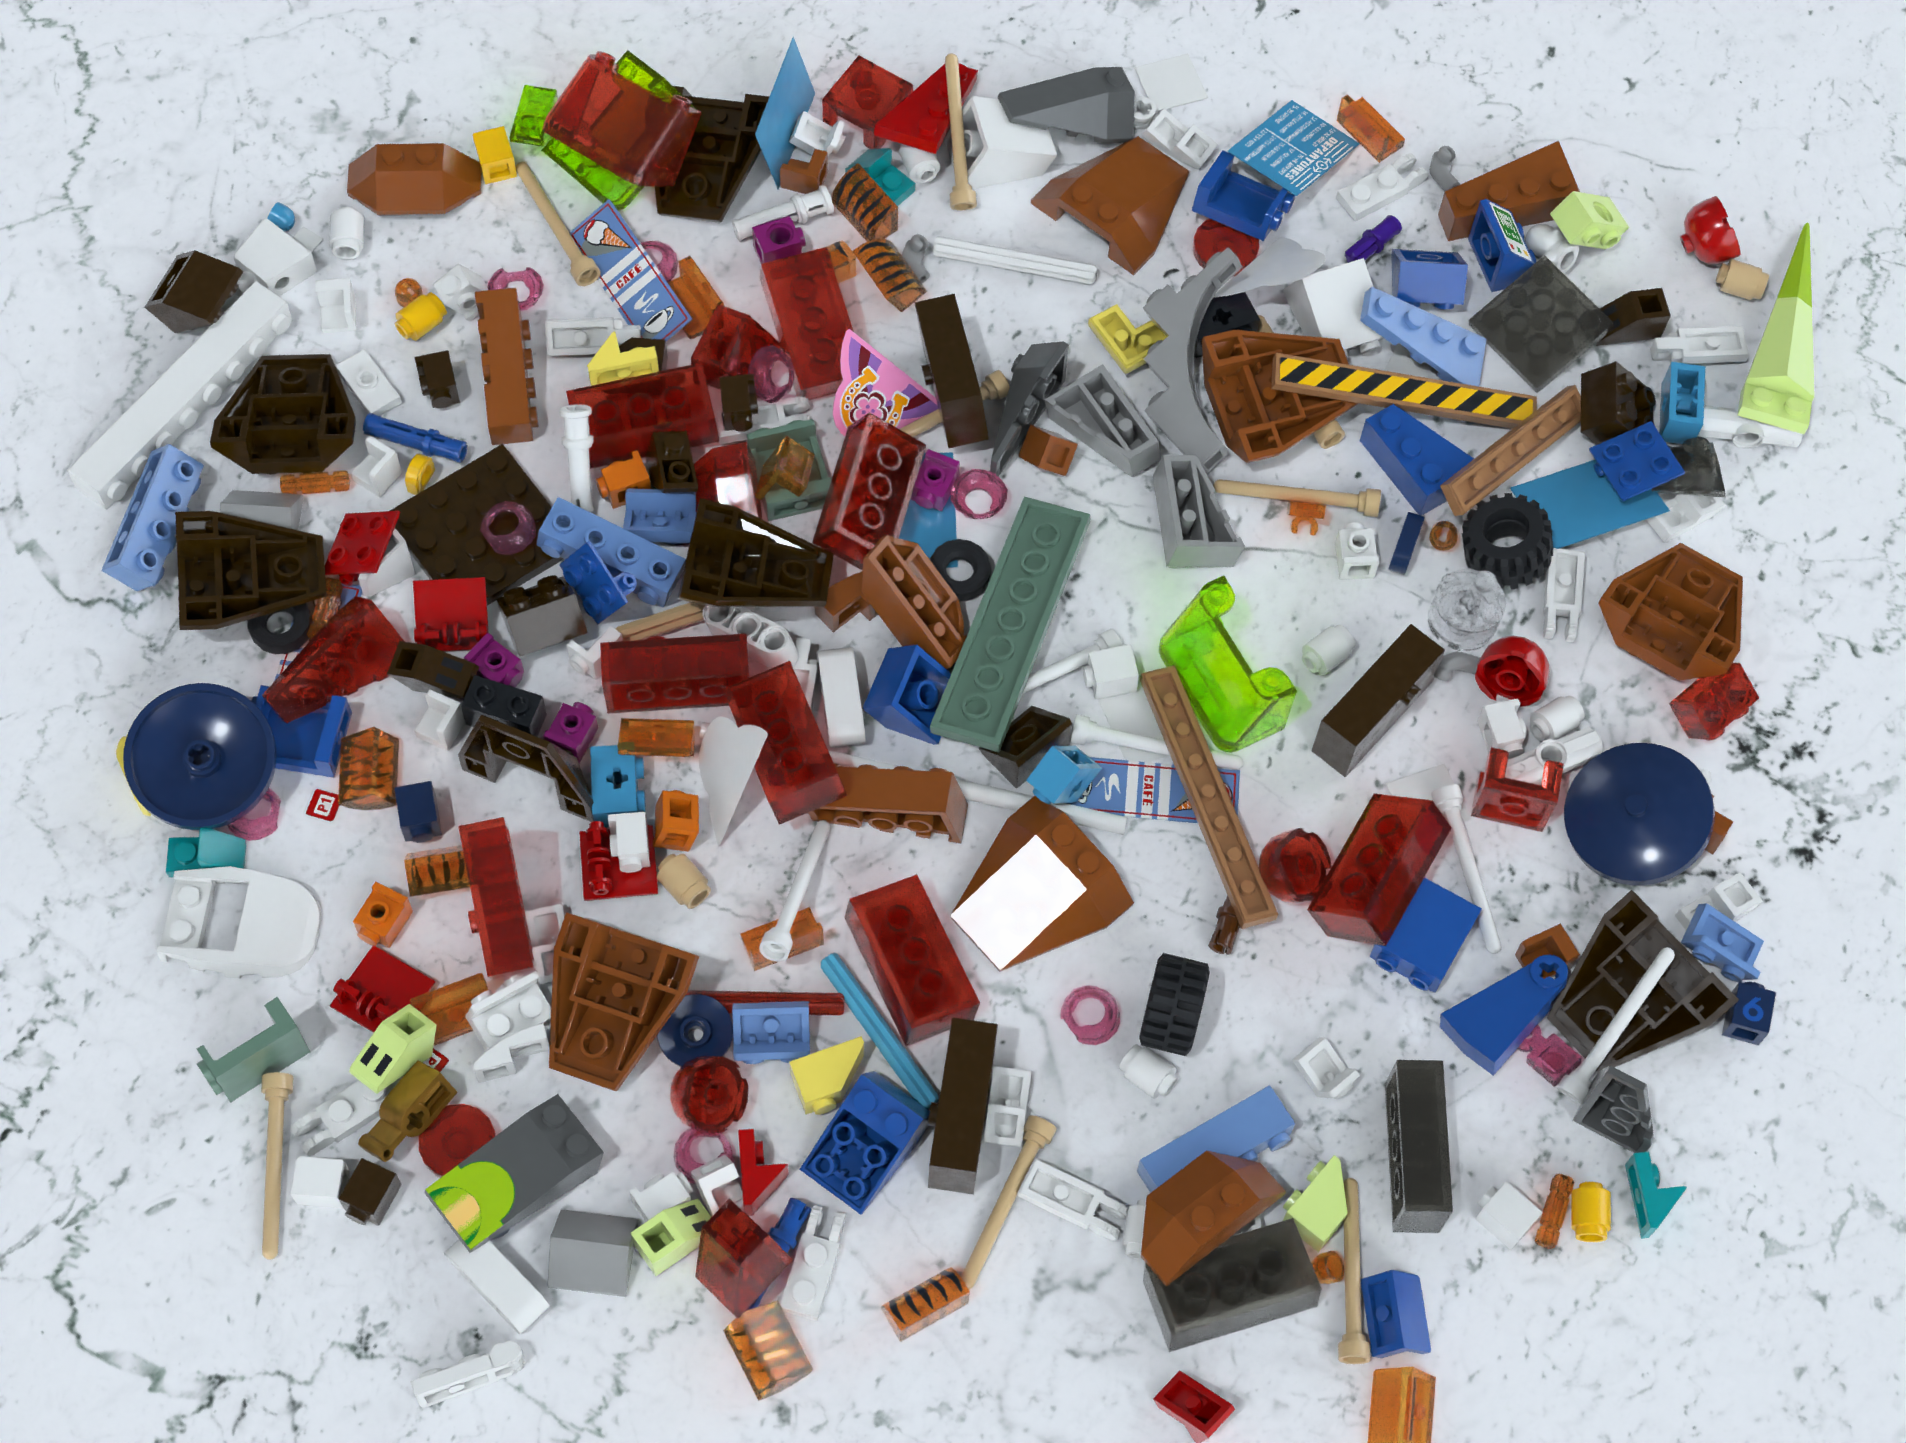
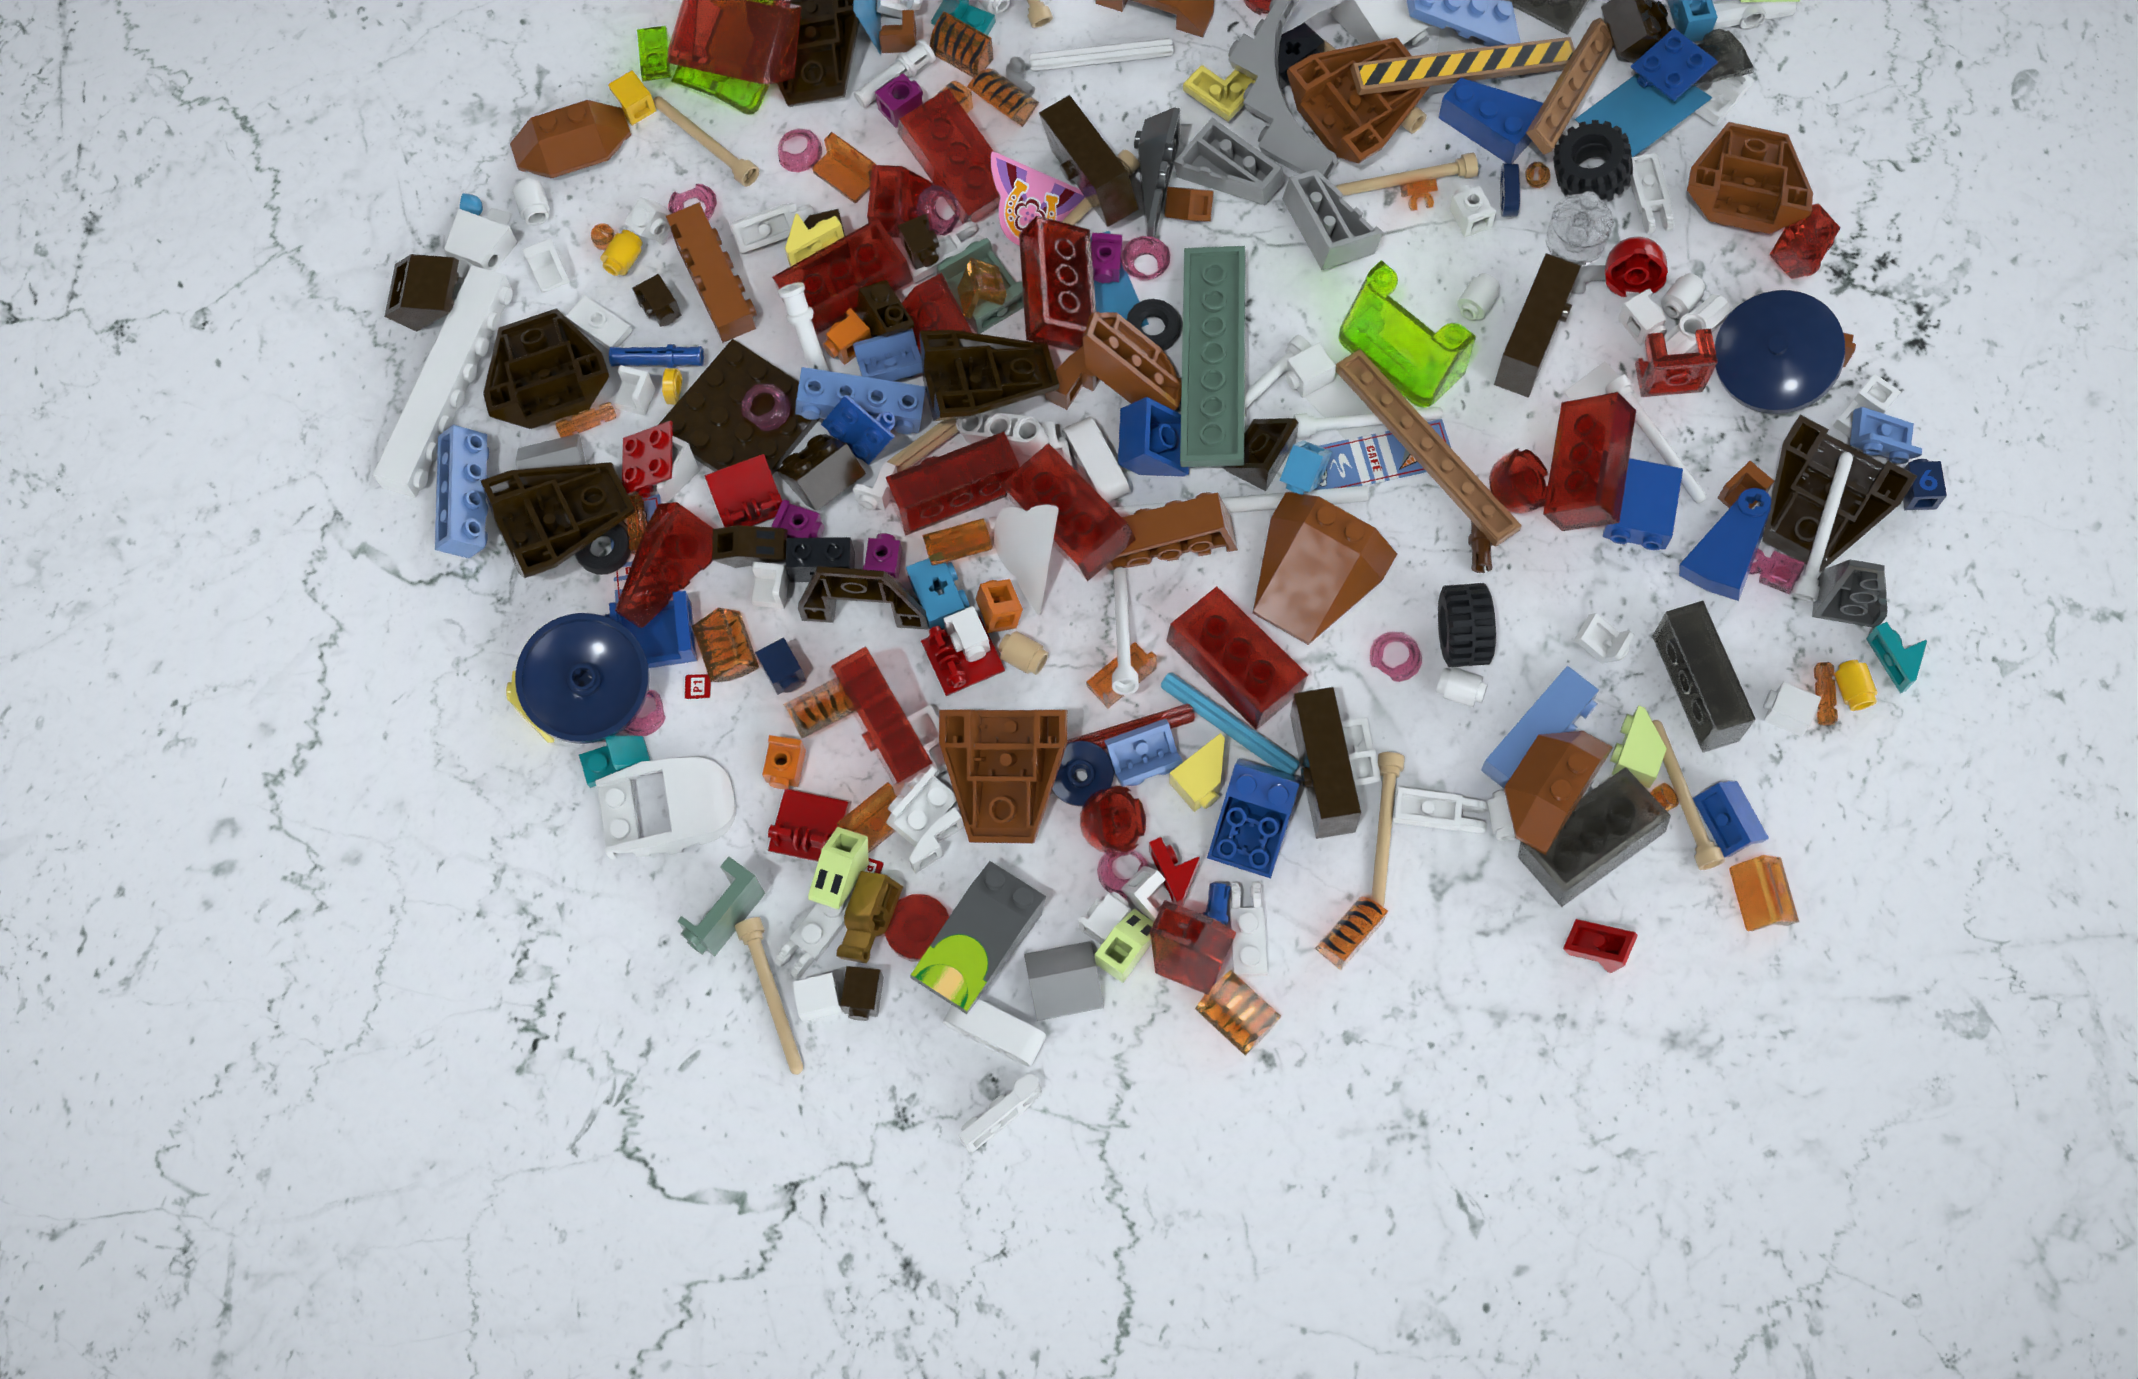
camera: 10 degrees left, 5 degrees up
sticker [569,199,692,341] -> none

